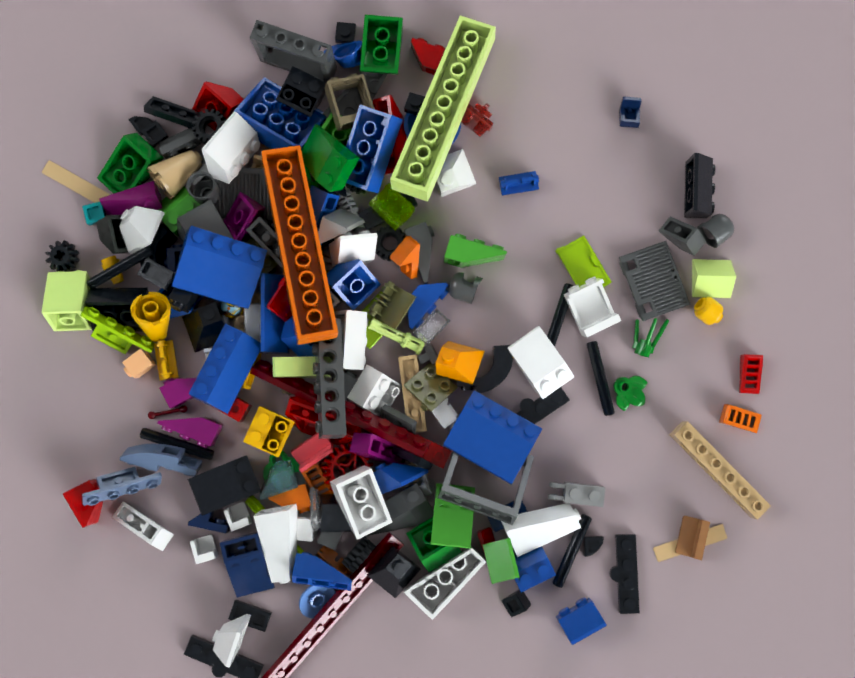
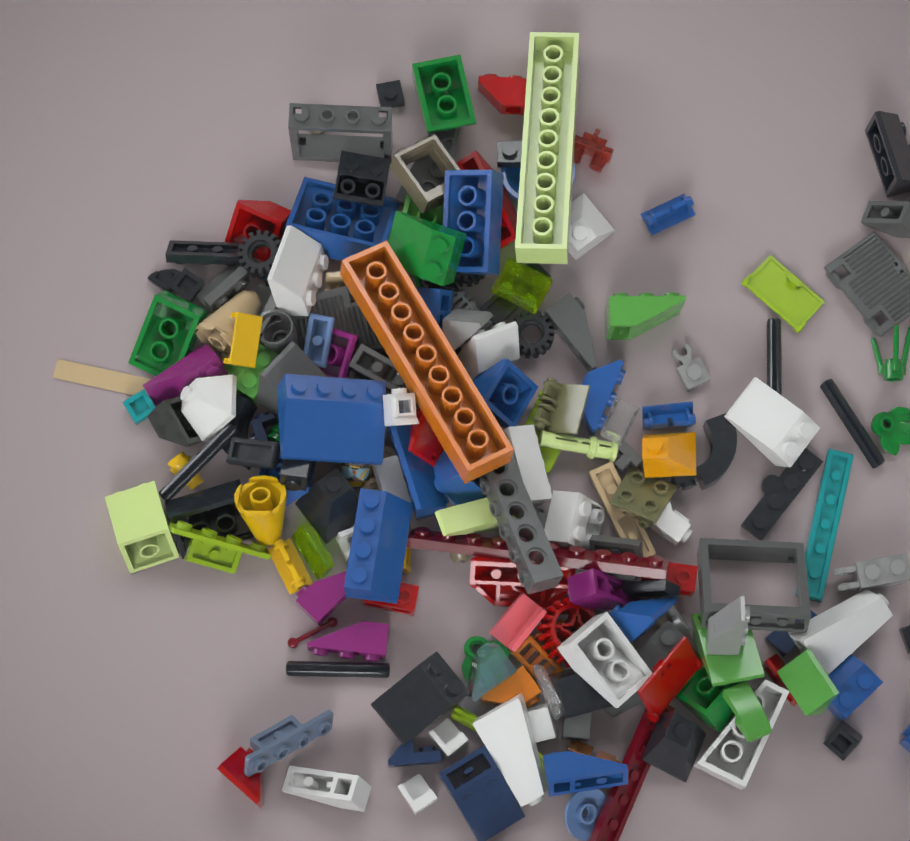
camera: 20 degrees left, 10 degrees down
black gear [45,240,80,272] -> none
sand blue slope [120,444,203,477] -> none
light nougat brick [122,348,157,378] -> none
yellow slope [243,406,295,458] -> none
blue piece [323,40,362,68] -> none
black tyre [341,536,376,573] -> none
orange slope [390,236,420,279] -> none
blue slope [443,390,542,485] -> none
dark grey helmet [448,272,483,304] -> none
black axle [553,514,592,588] -> none
white panel [563,277,621,337] -> none
dark blue bracket [619,96,642,128] -> none
none -> yellow hinge [223,312,263,368]
none -> clear neon green plate [291,522,335,580]
none -> medium blue slope [303,313,335,368]
none -> white window [383,388,420,426]
none -> red door [637,636,703,723]
none -> blue hinge [642,401,696,431]
none -> light grey plate [672,344,711,392]
none -> light grey slope [707,596,750,655]
none -> bright green slope [722,681,772,743]
none -> teal tile [795,448,854,603]

